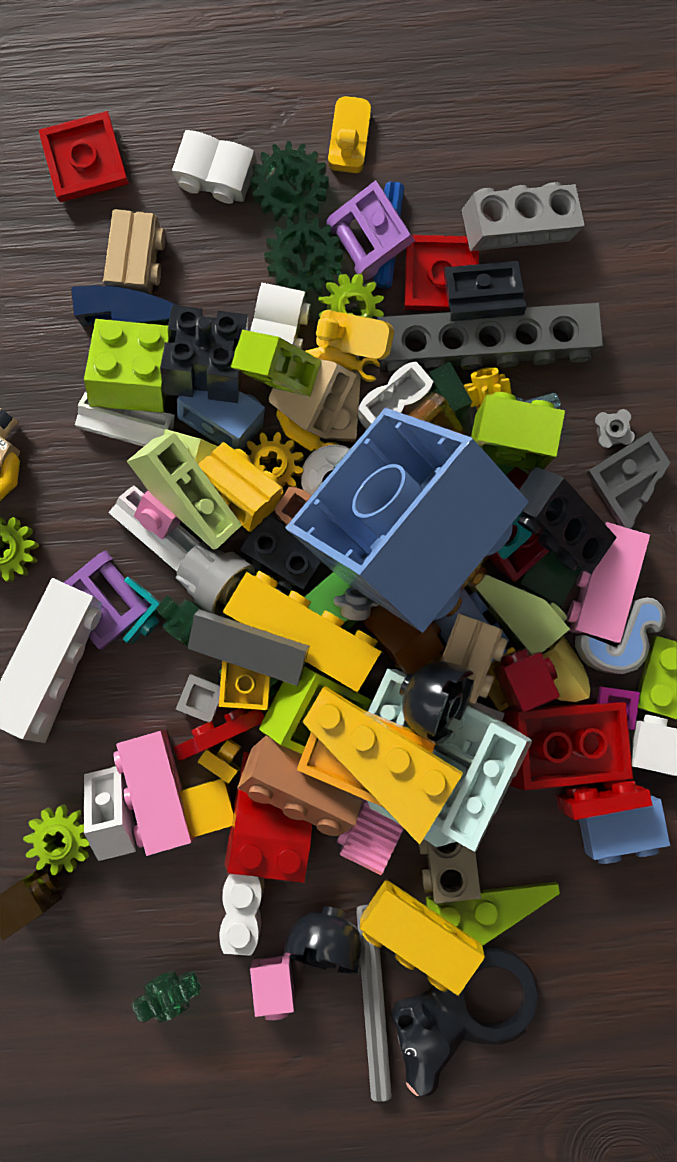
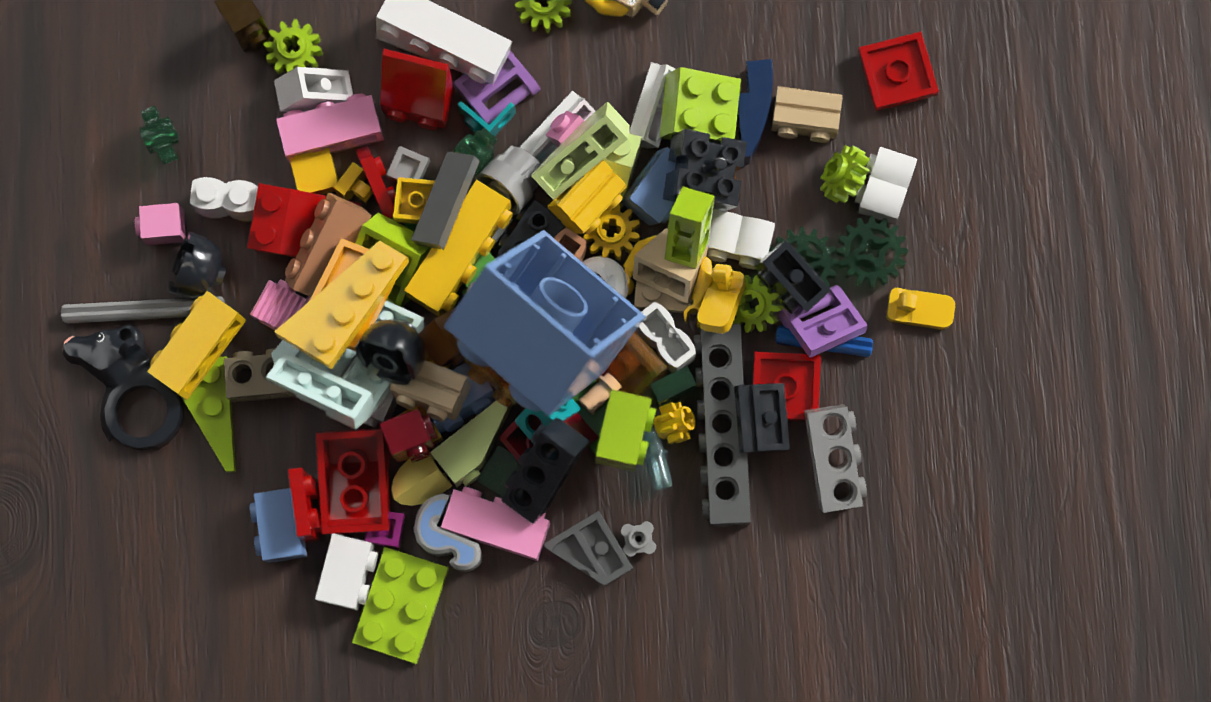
camera: 95 degrees right, 5 degrees down
none -> red slope [380,49,456,130]
none -> black brick [754,240,831,316]
none -> lime gear [820,145,870,203]

